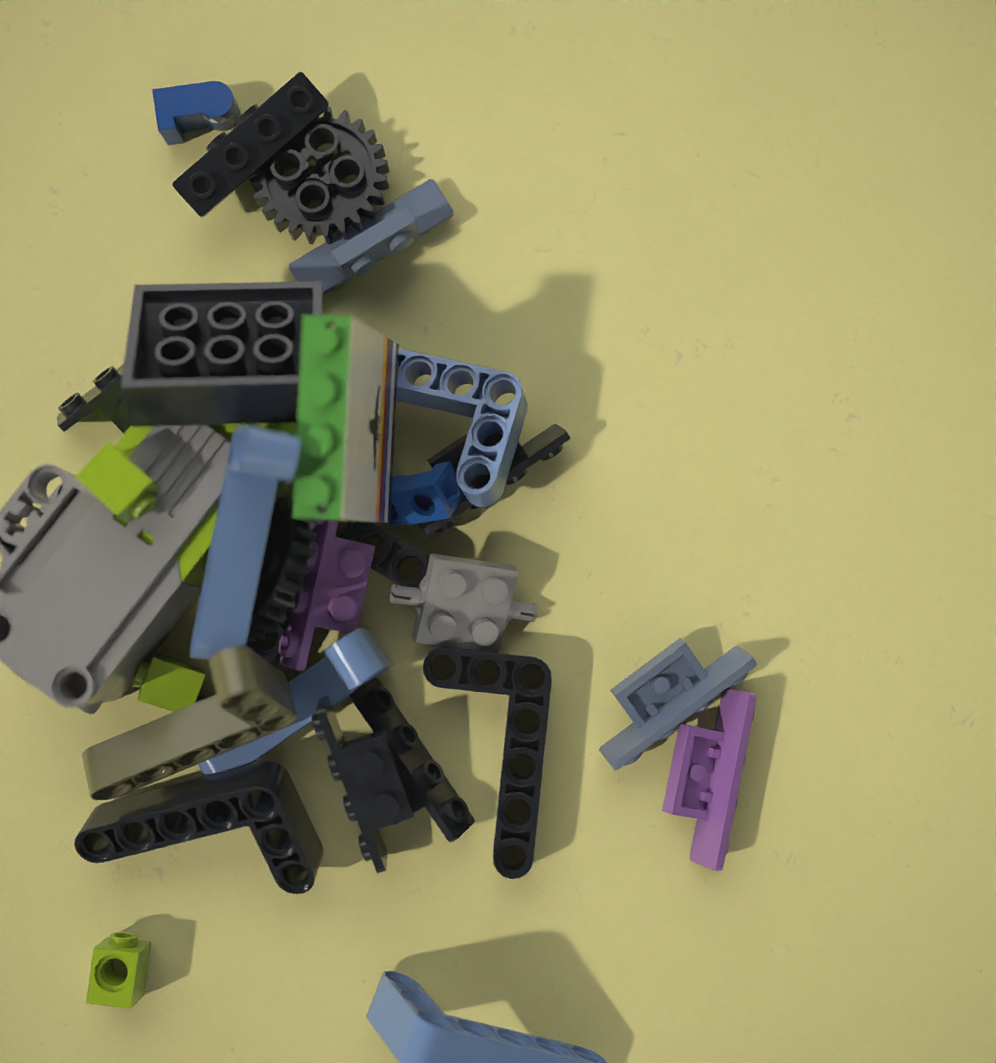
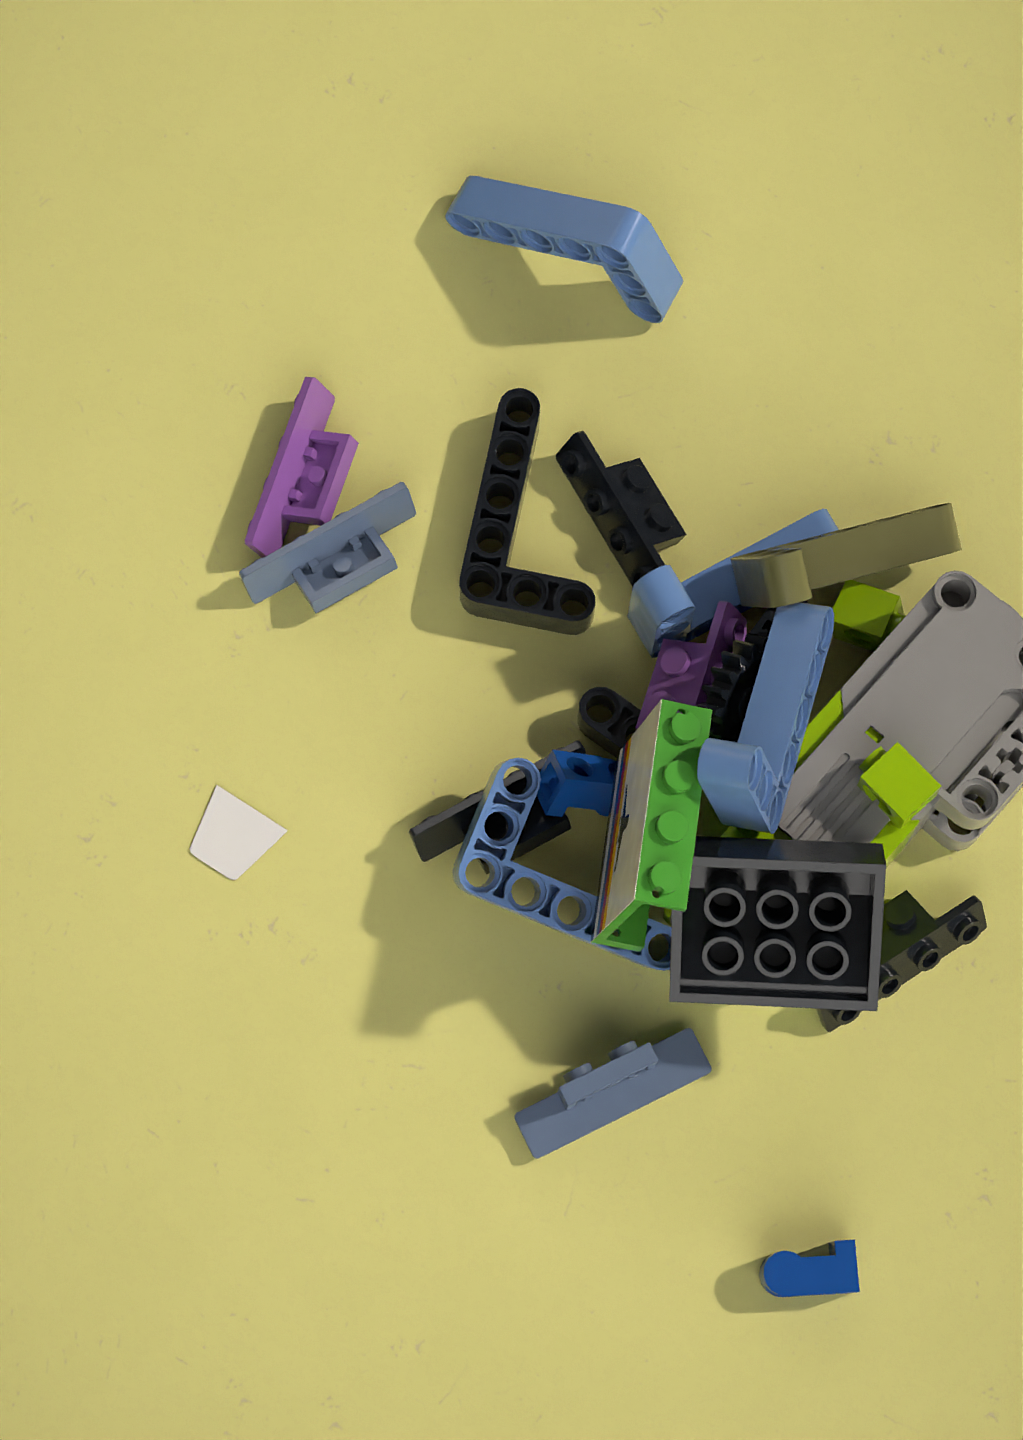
camera: 175 degrees left, 10 degrees down
black beam [74,761,324,894] -> none
lime brick [86,932,151,1009] -> none
black bracket [173,72,329,218] -> none
black gear [250,107,390,245] -> none
black bracket [312,696,414,874] -> none
light grey plate [390,554,538,653] -> none
none -> white sticker [190,785,288,880]

